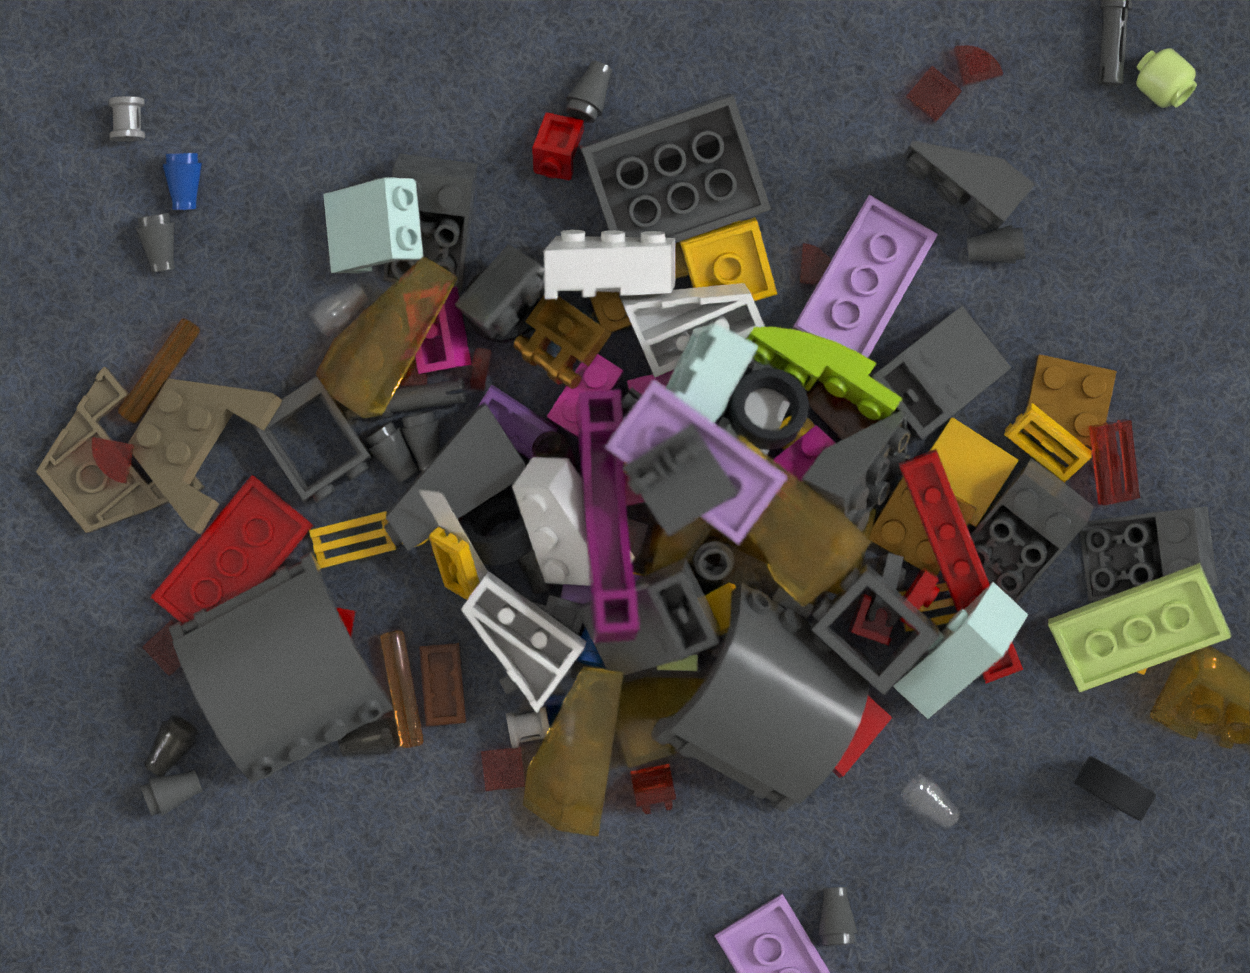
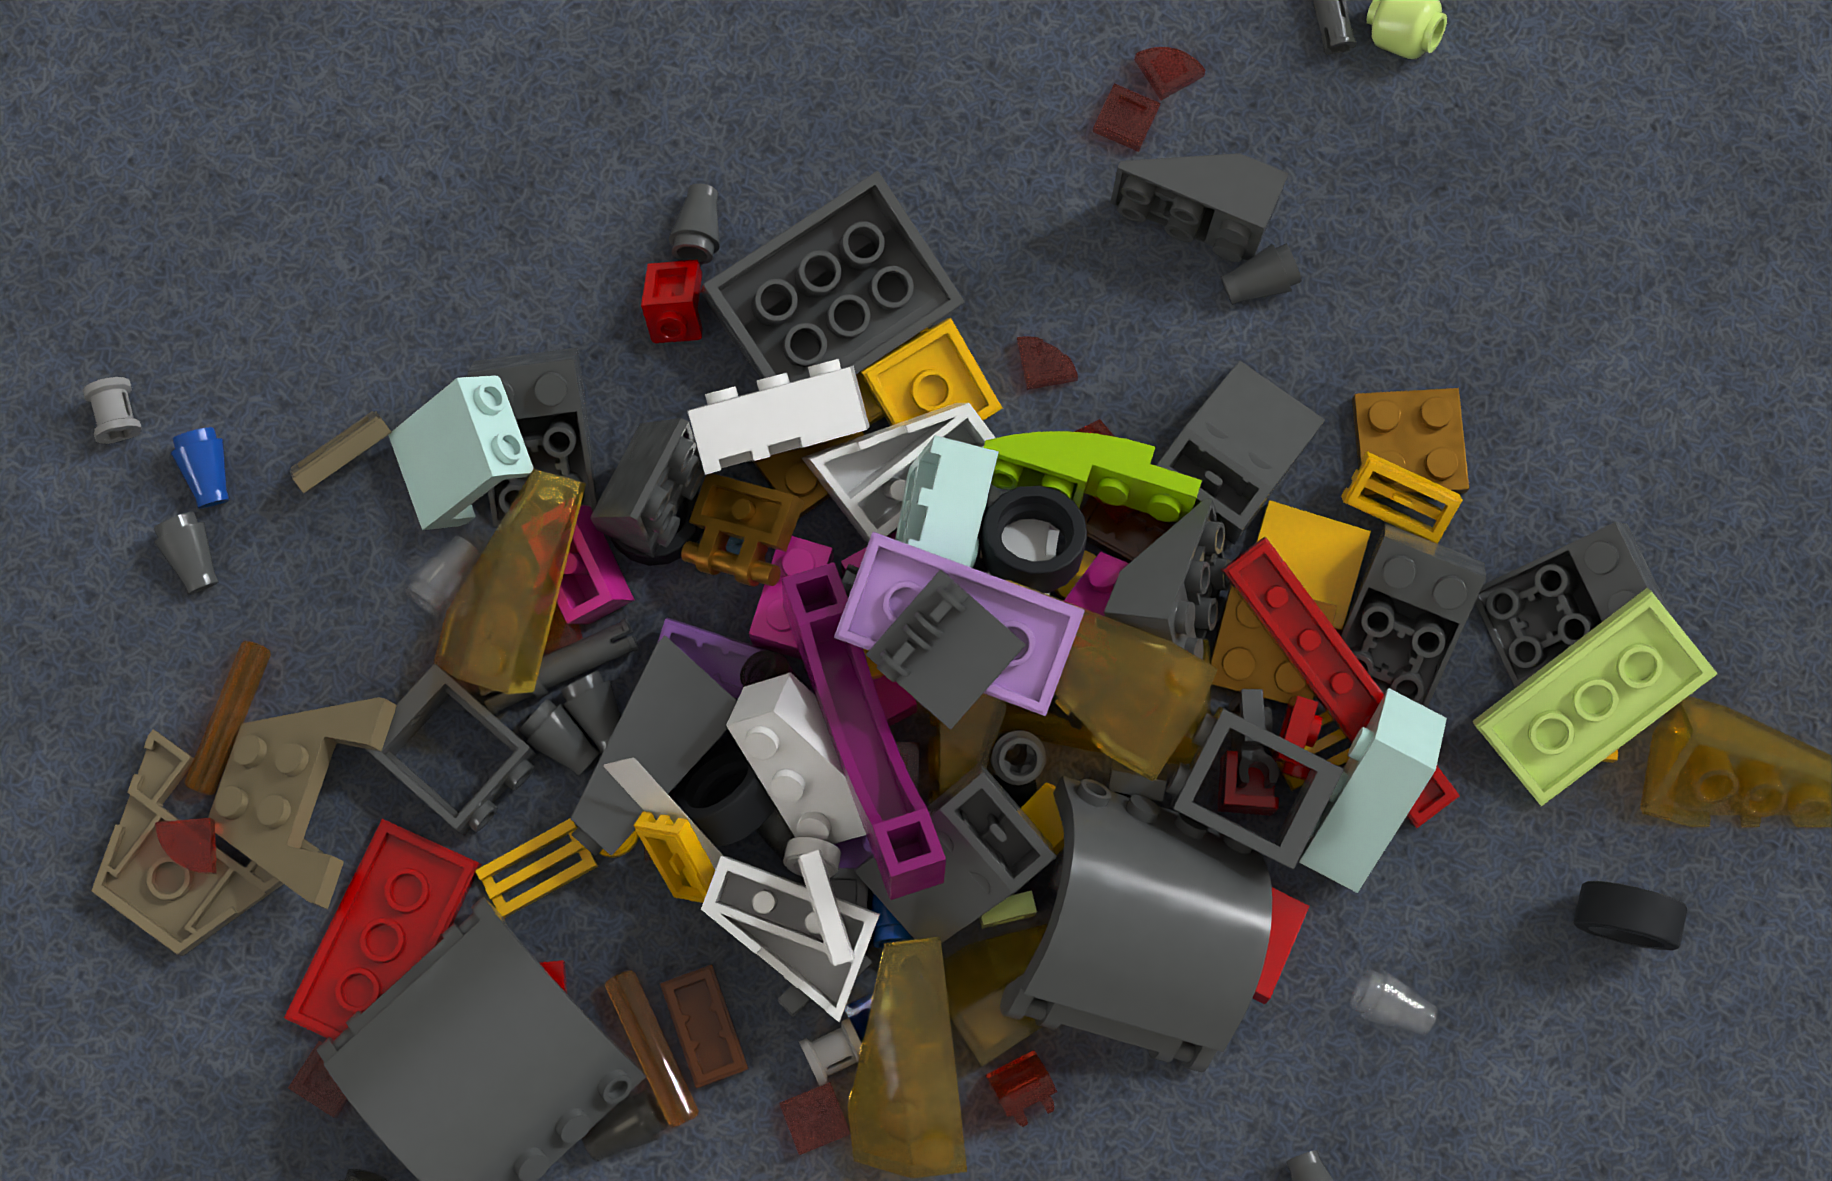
camera: 20 degrees left, 10 degrees down
clear red tile [470,347,493,391] -> none
lavender tile [792,195,938,358] -> none
clear red tile [1089,419,1140,506] -> none
none -> dark tan tile [290,411,392,494]
none -> white tile [783,837,841,878]
none -> white tile [798,850,855,966]

